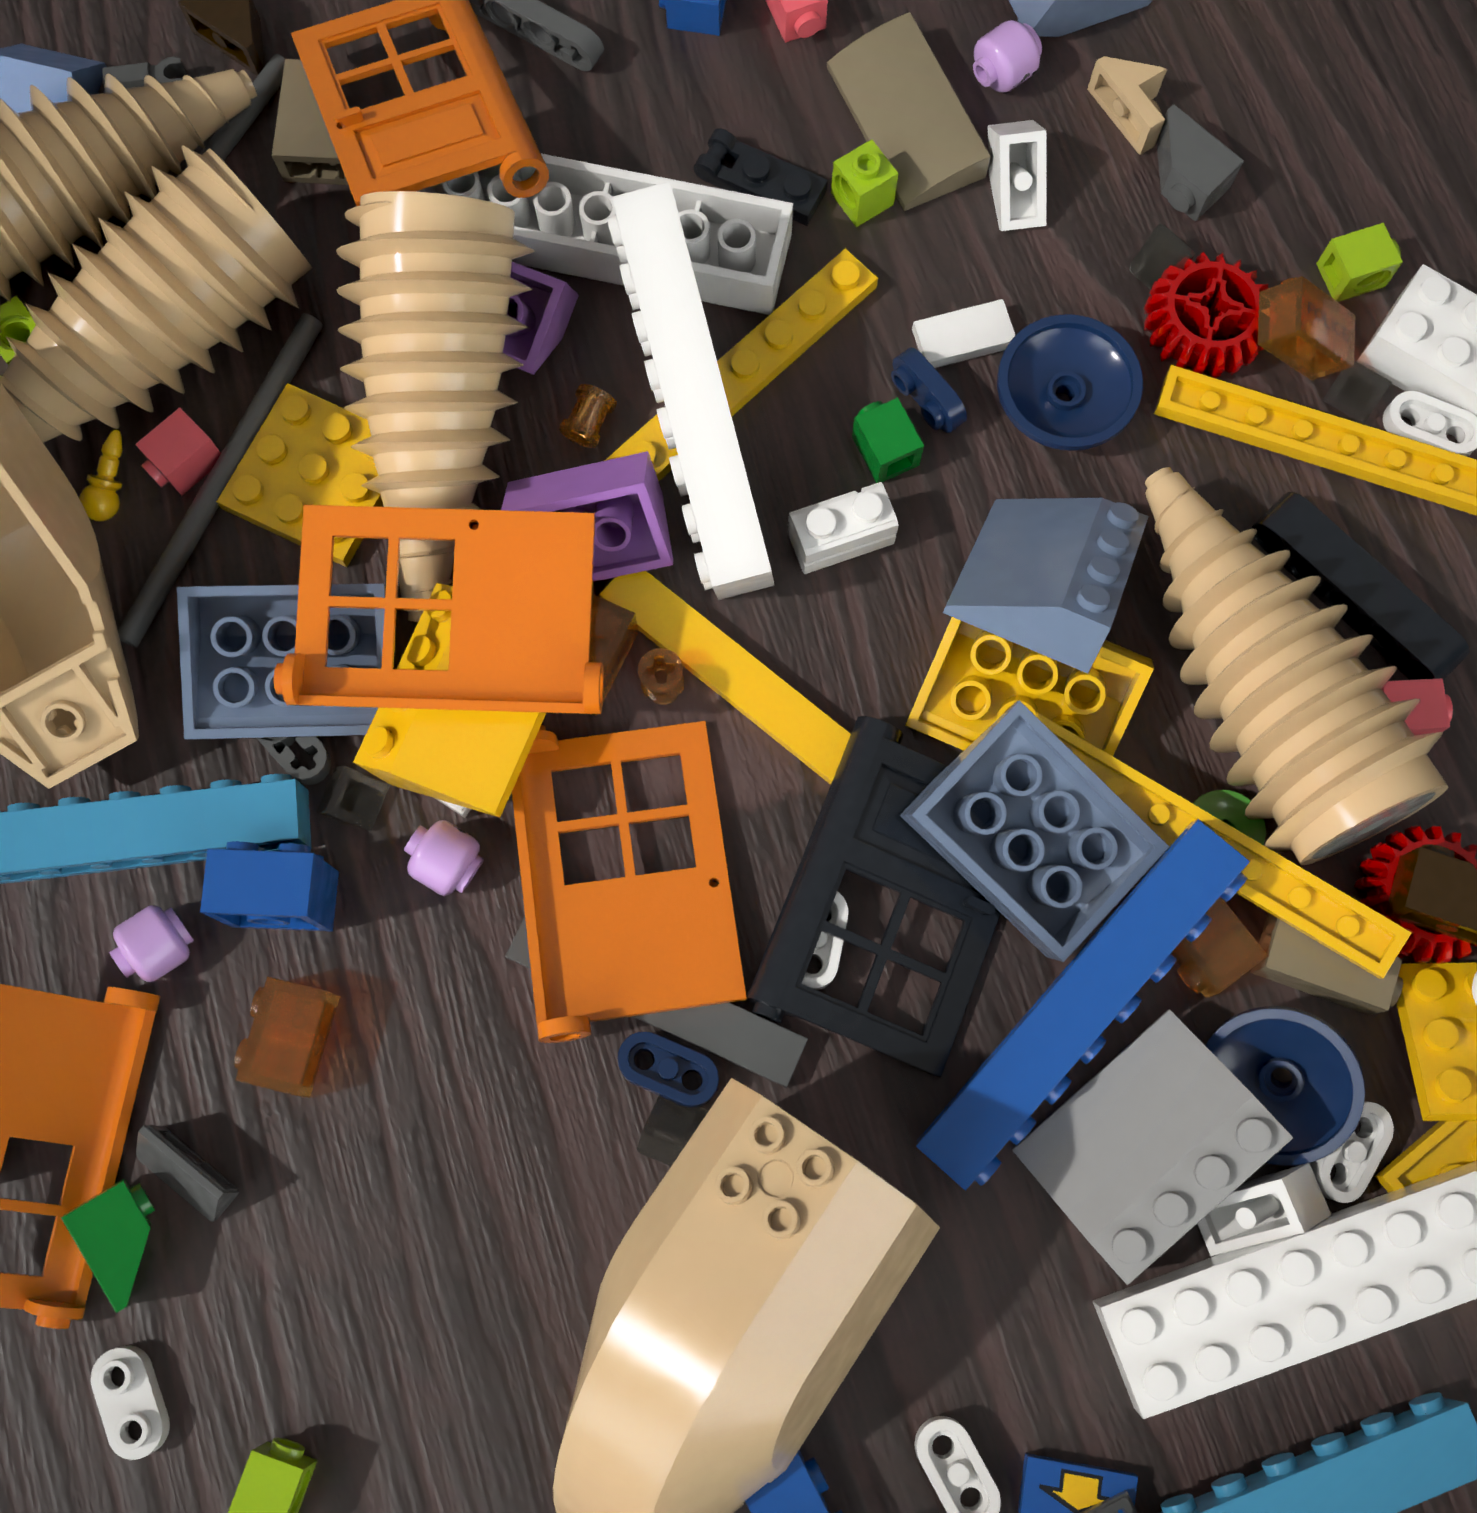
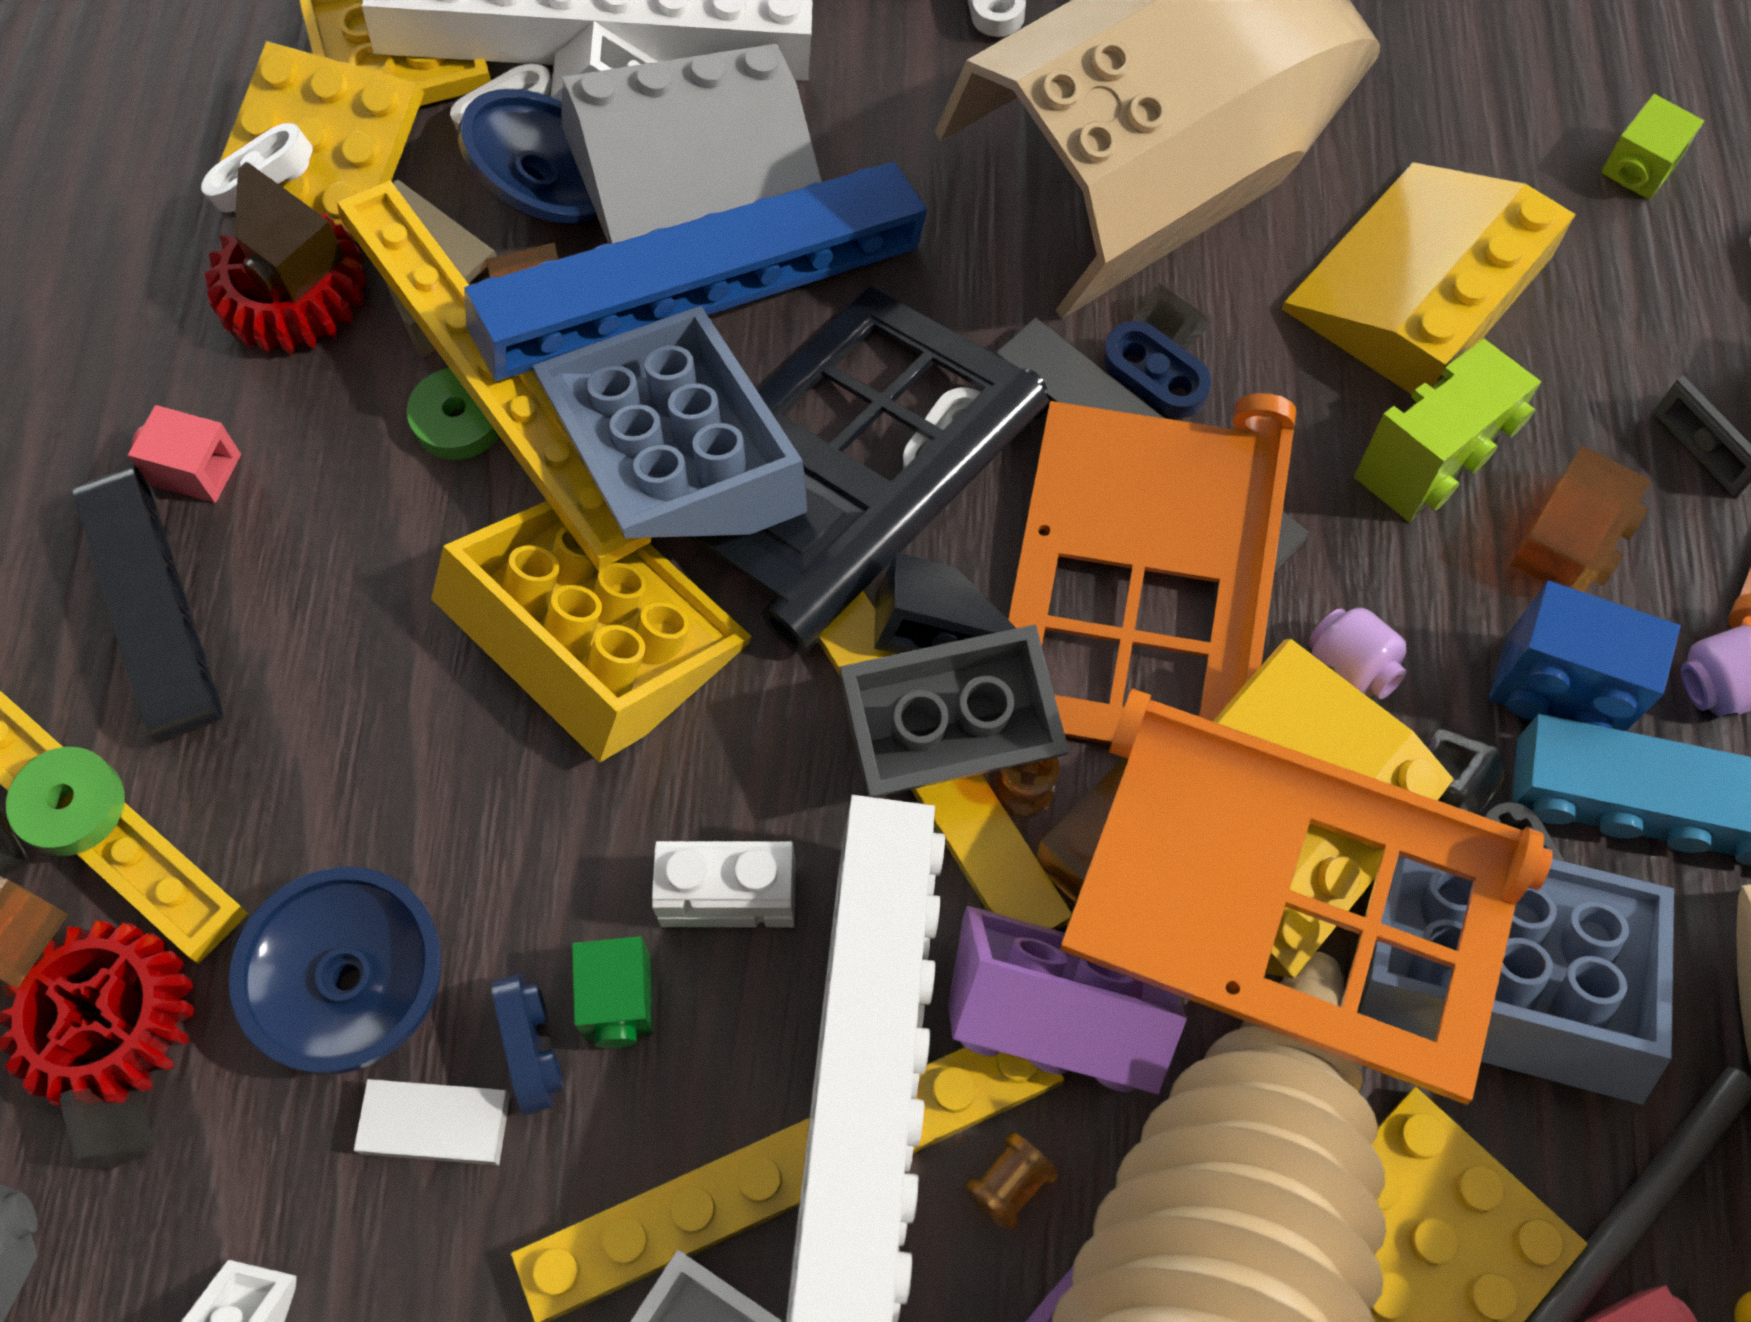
camera: 160 degrees left, 10 degrees down
sand blue slope [943,498,1149,673] -> none
tan cone [1145,467,1448,865] -> none
none -> bright green piece [6,747,125,856]
none -> dark grey slope [840,624,1069,798]
none -> black slope [874,552,1016,654]
none -> yellow slope [1282,162,1576,395]
none -> lime wedge [1353,338,1541,523]

